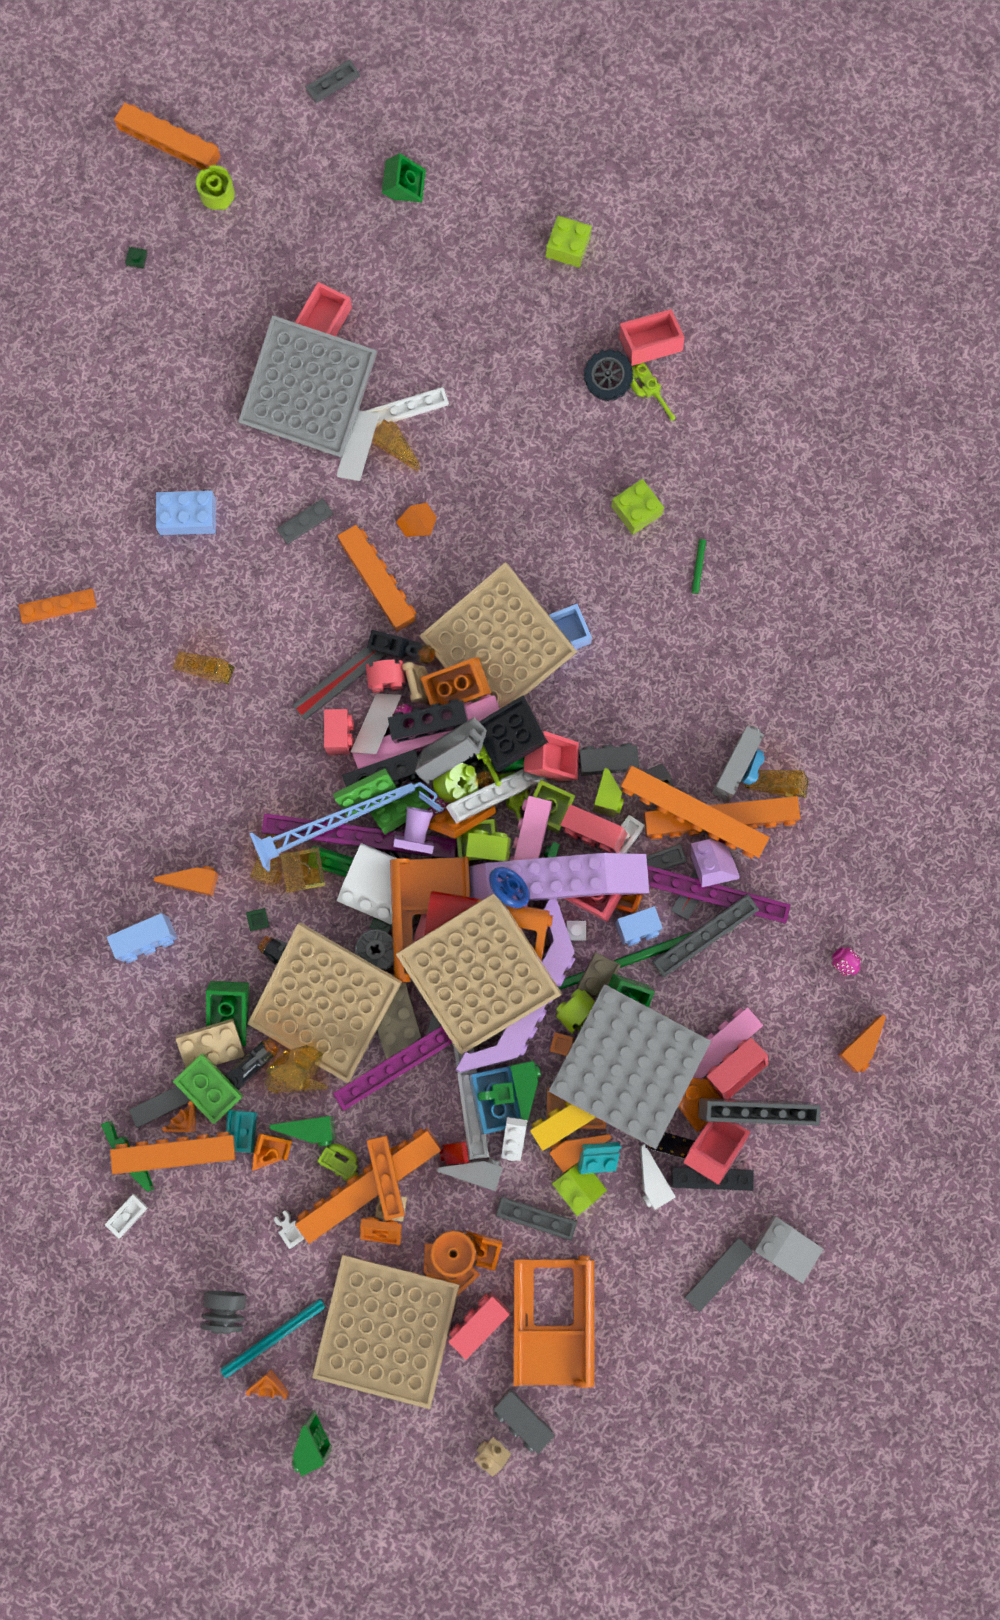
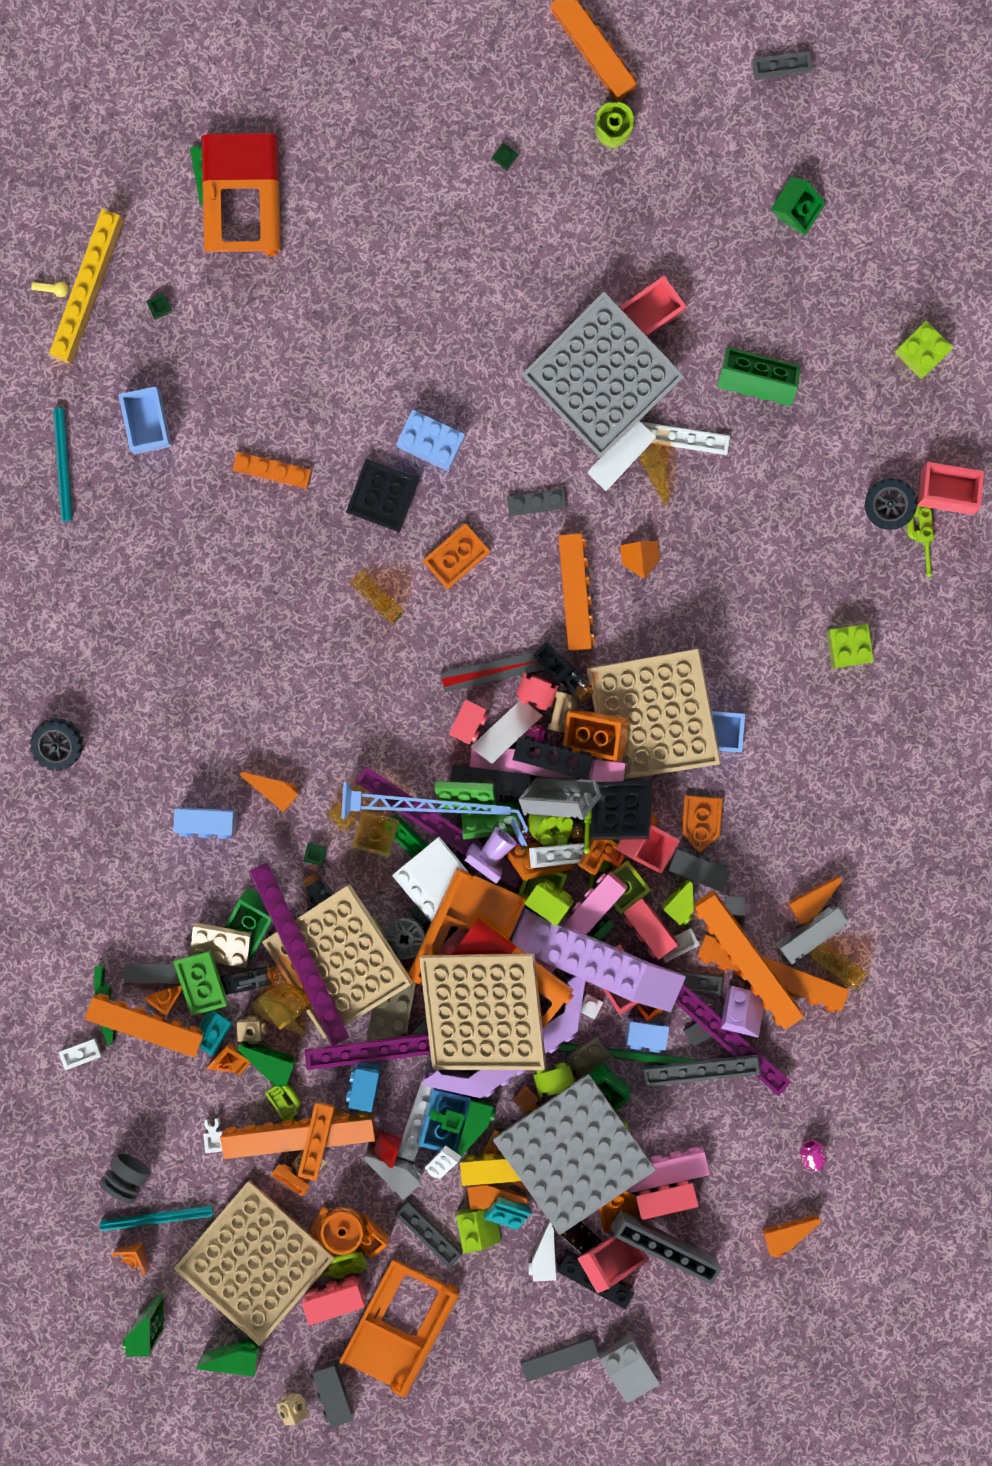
camera: 30 degrees right, 10 degrees up
blue plate [489,867,530,908] -> none
green bar [691,539,706,594] -> none
dark azure plate [741,748,765,785] -> none
none -> green slope [196,1337,262,1377]
none -> tan brick [237,1015,267,1044]
none -> magenta plate [248,863,350,1046]
none -> lime piece [317,1250,368,1279]
none -> black plate [346,459,420,533]
none -> dark azure brick [346,1062,383,1112]
none -> orange plate [422,523,491,590]
none -> orange plate [578,839,625,875]
none -> orange tile [681,795,723,853]
none -> green slope [717,347,801,406]
none -> orange slope [787,876,842,925]

